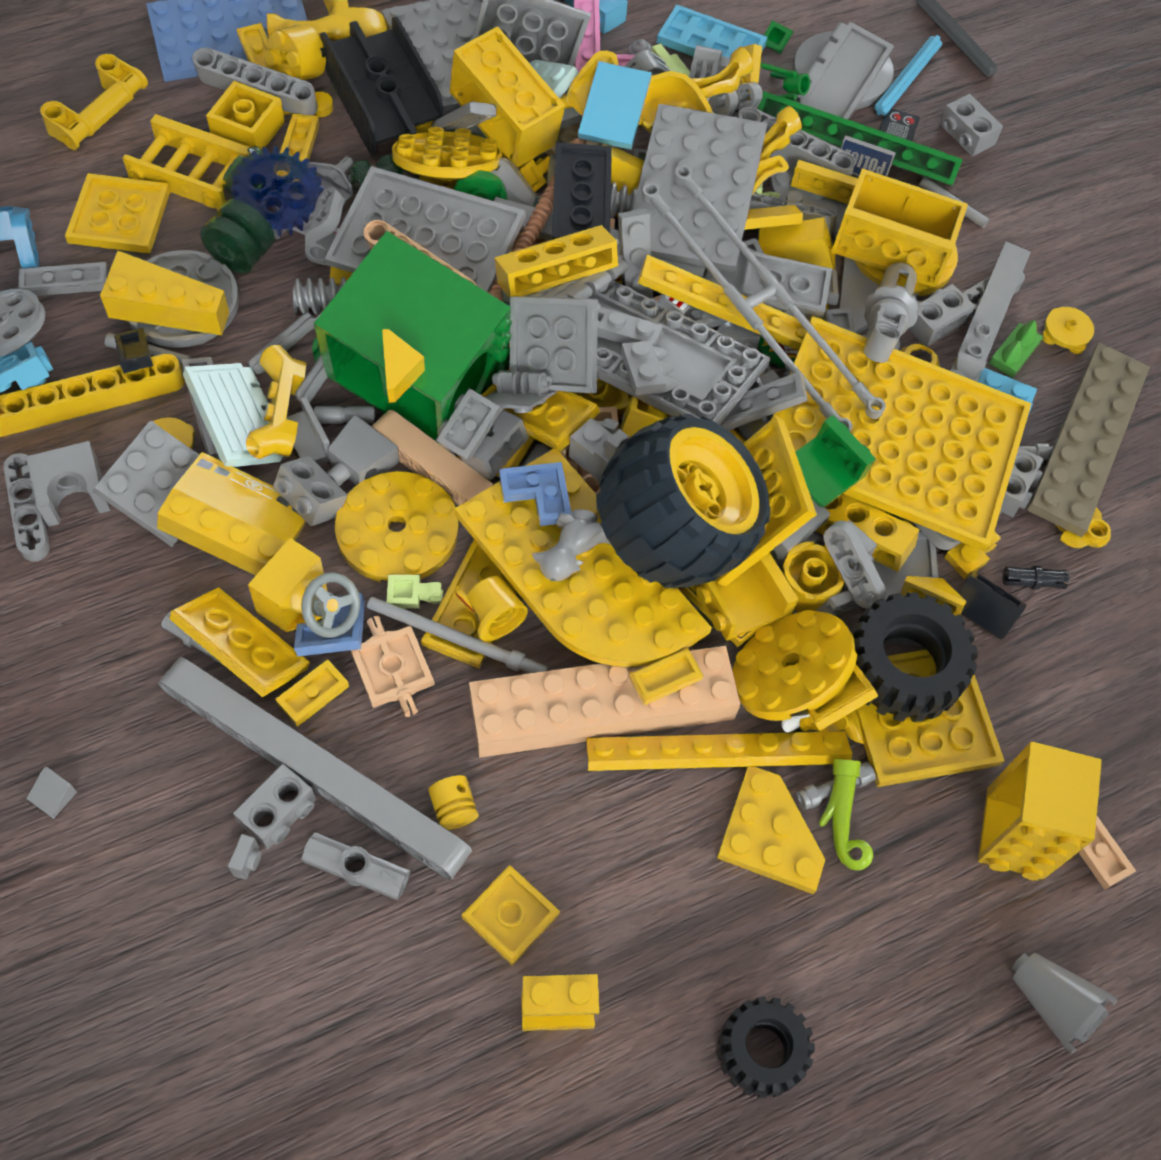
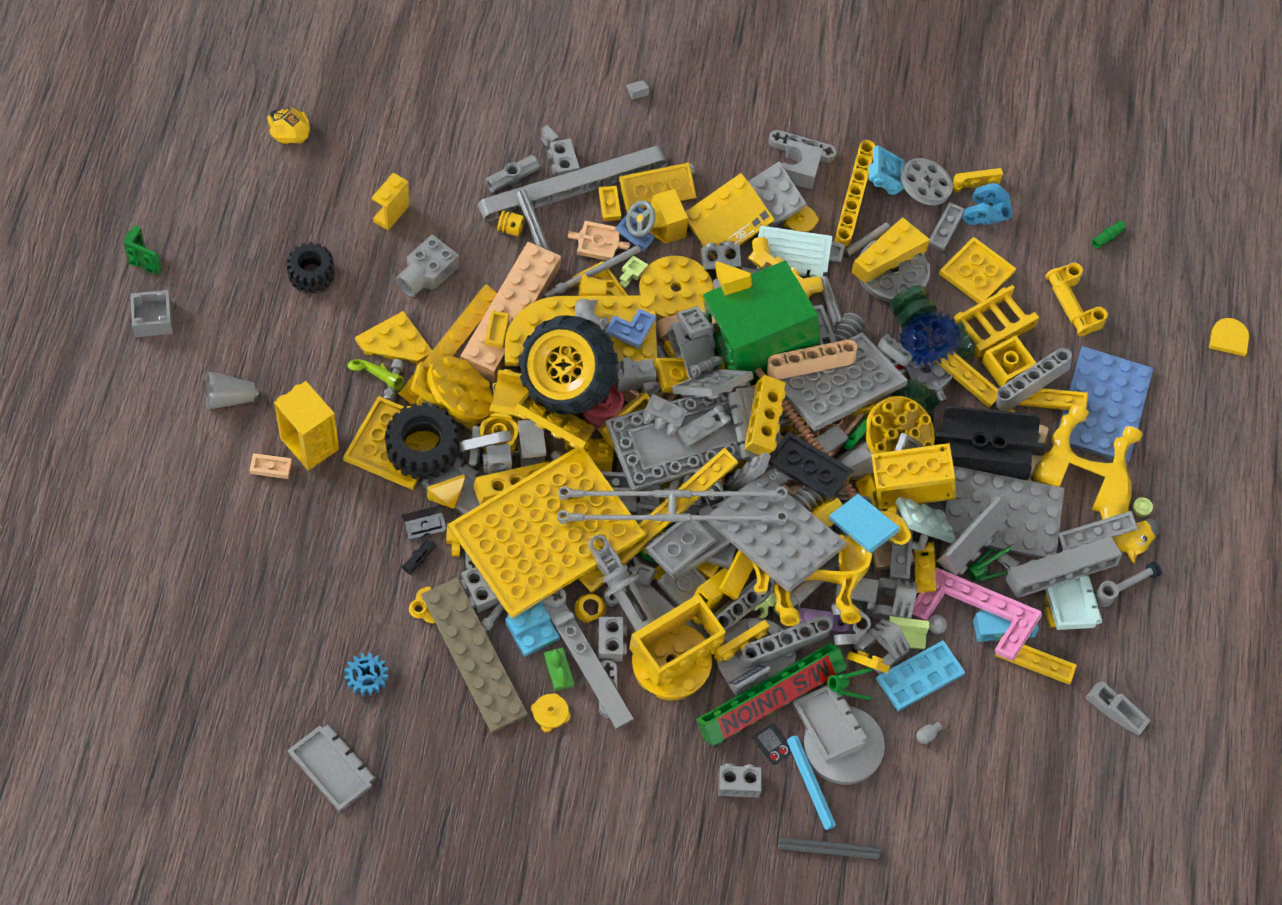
camera: 125 degrees right, 0 degrees up
black tile [114,328,153,374] -> none
yellow brick [264,24,326,81] -> none
yellow tile [461,865,560,965] -> none
light grey tile [720,371,808,430] -> none
green slope [764,20,794,54] -> none
green bracket [795,415,876,508] -> none
light grey bar [919,177,990,228] -> none
none -> light grey brick [396,234,460,297]
none -> light grey axle [516,189,550,251]
none -> light grey cylinder [916,722,942,744]

